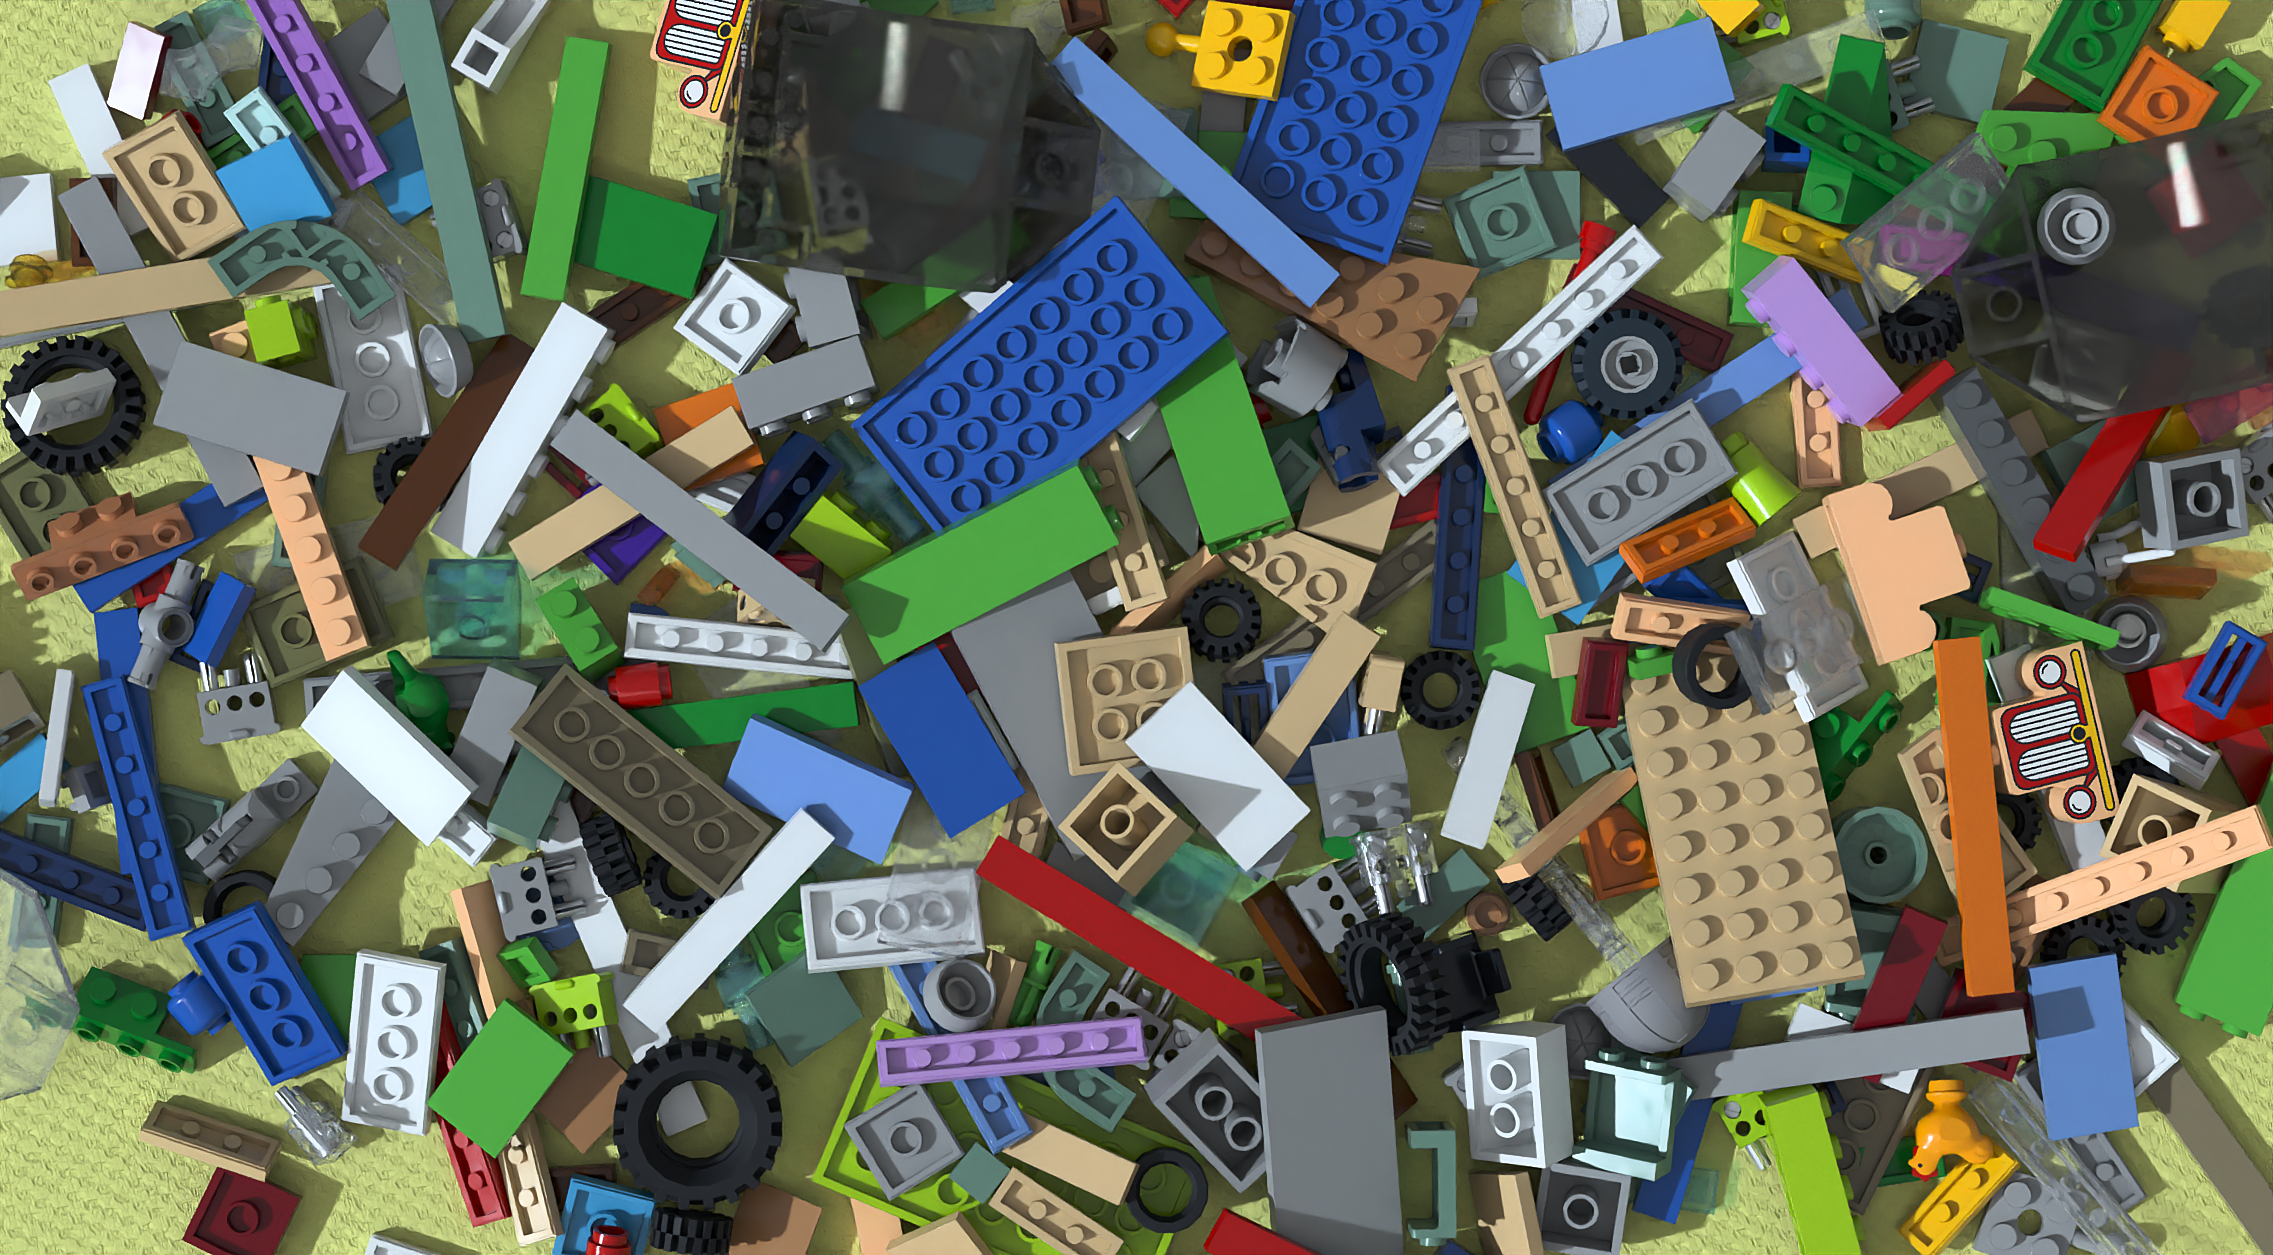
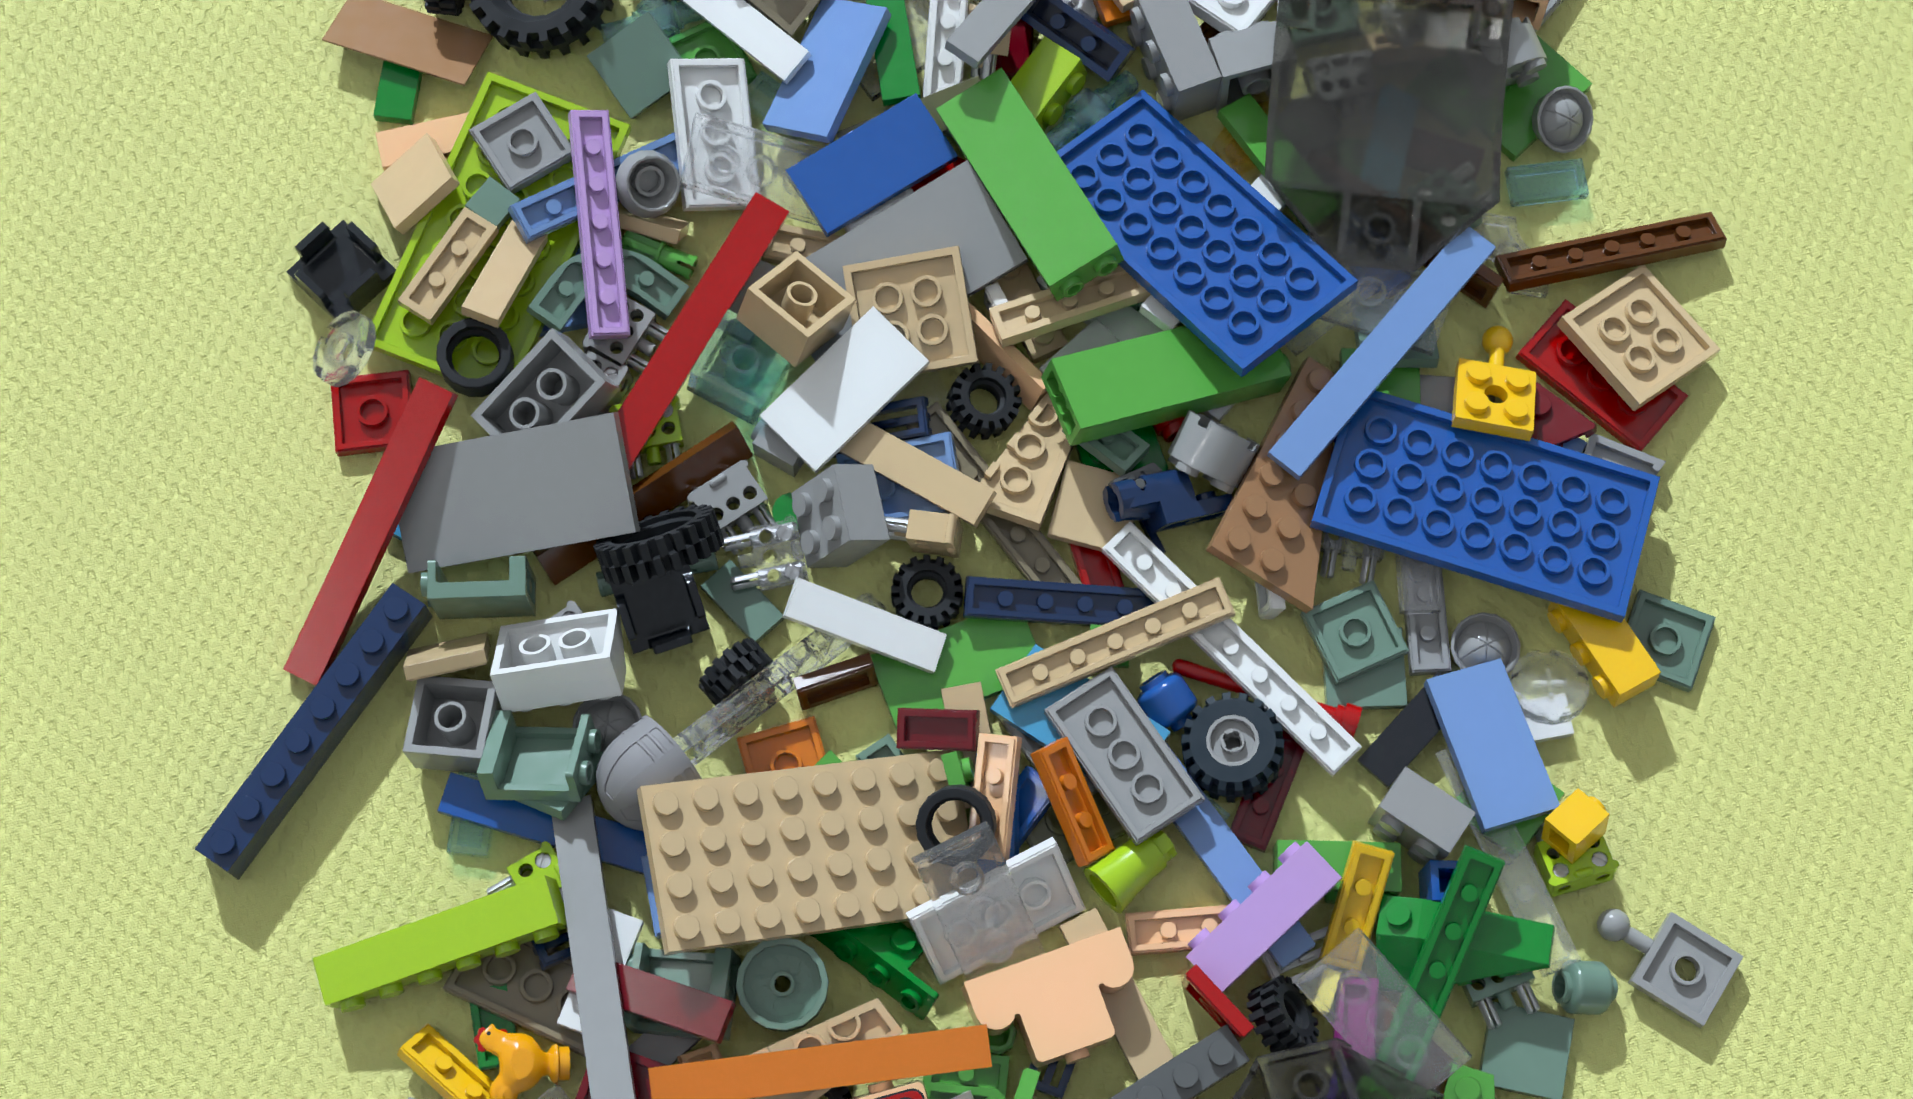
camera: 85 degrees right, 15 degrees down
medium nougat tile [1465,892,1510,936] -> none
light nougat tile [1495,767,1638,883] -> none
sand green tile [1550,728,1612,788] -> none

